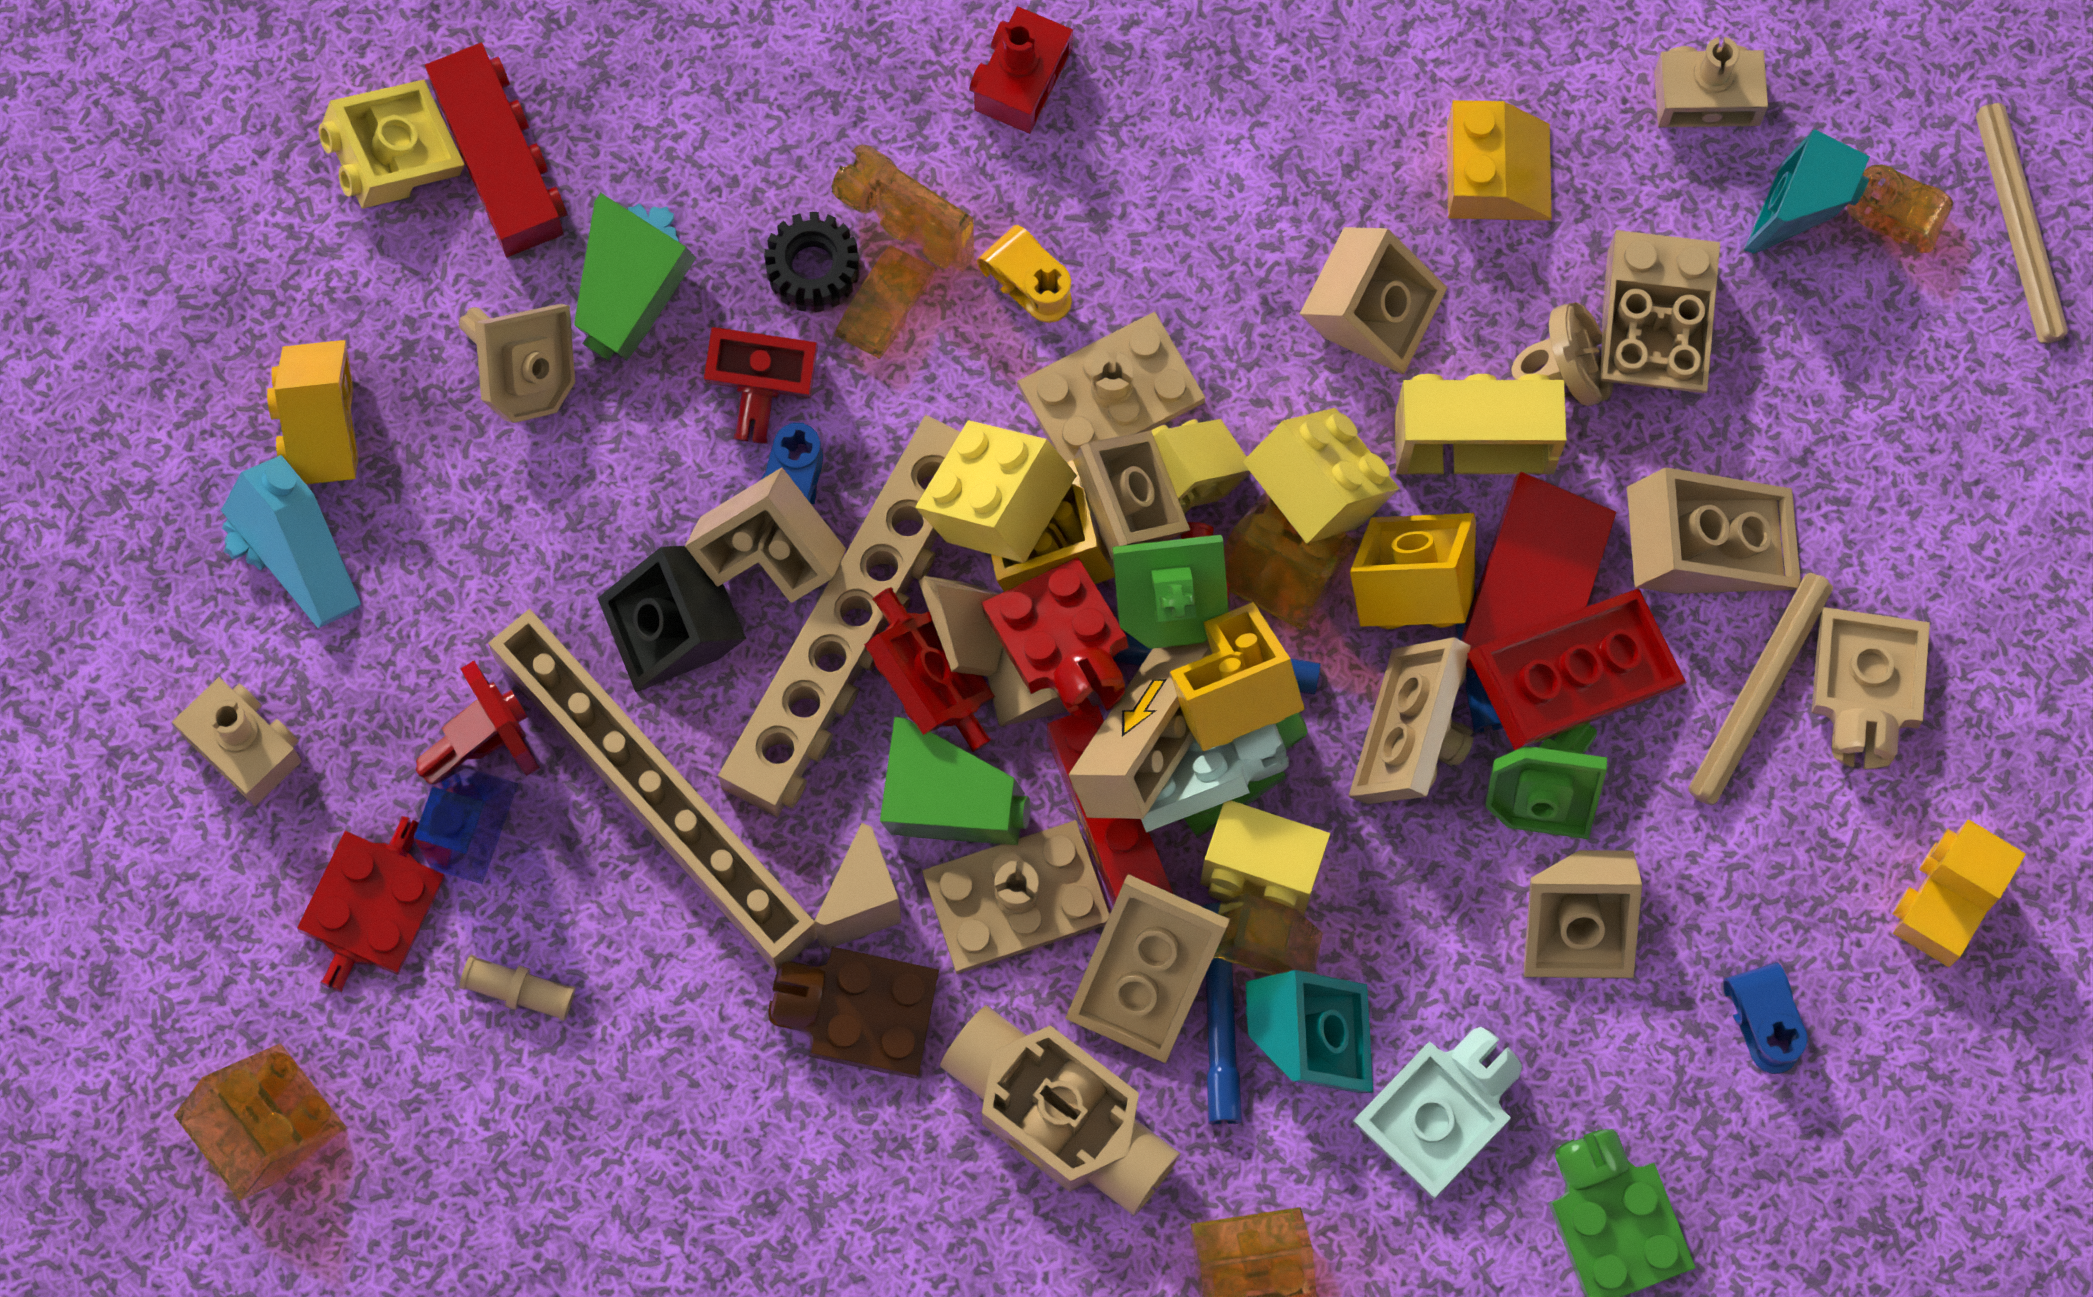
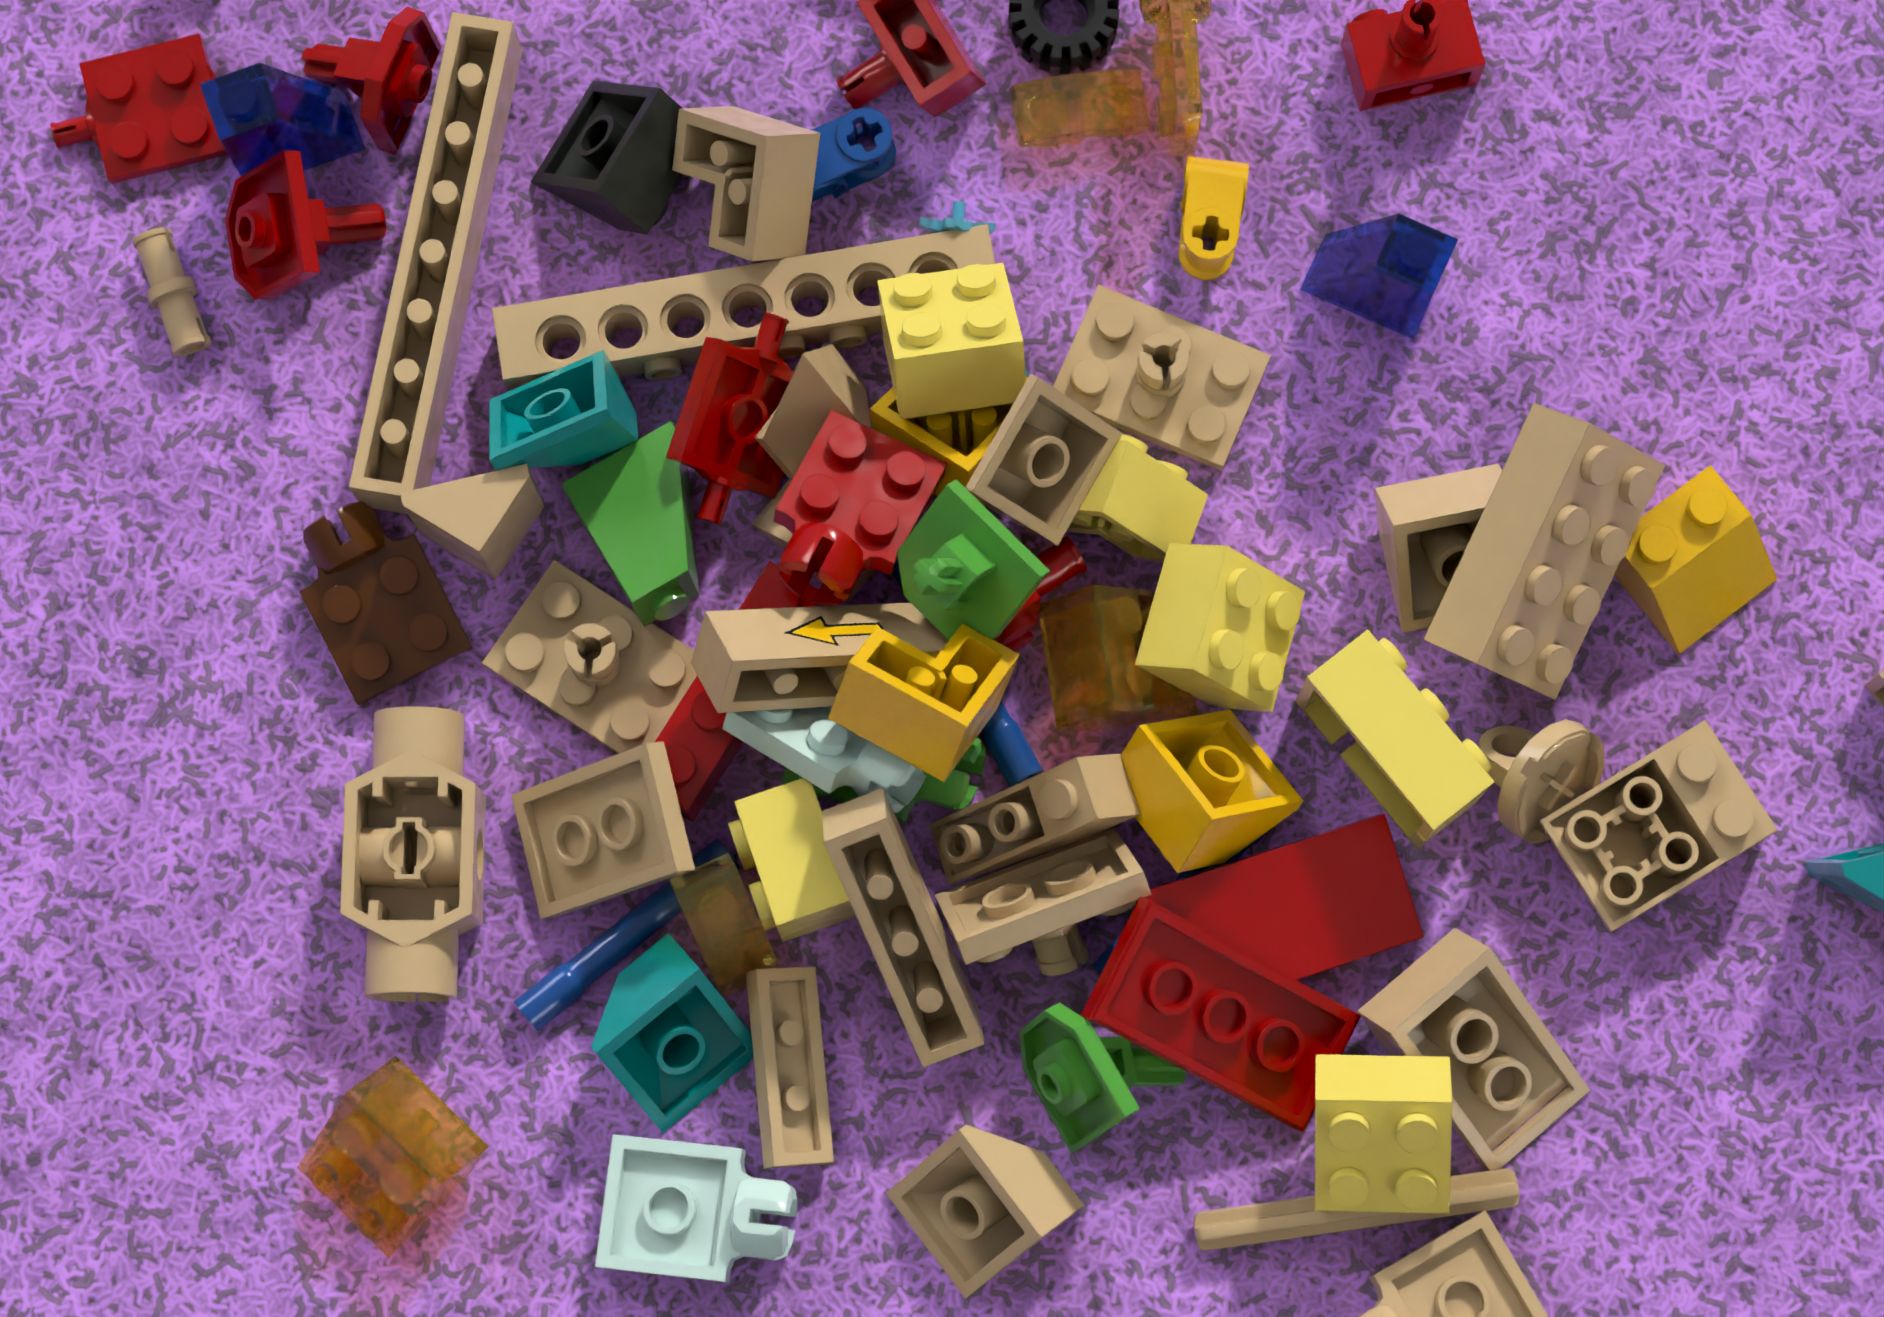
camera: 55 degrees right, 5 degrees up
none -> red piece [225,150,386,300]
none -> teal slope [489,350,639,470]
none -> tan plate [746,967,834,1169]
none -> tan brick [822,788,984,1068]
none -> medium azure plant [919,201,996,235]
none -> tan slope [929,753,1140,885]
none -> clear blue slope [1300,213,1458,340]
none -> light yellow brick [1315,1054,1452,1214]
none -> tan brick [1424,403,1665,700]

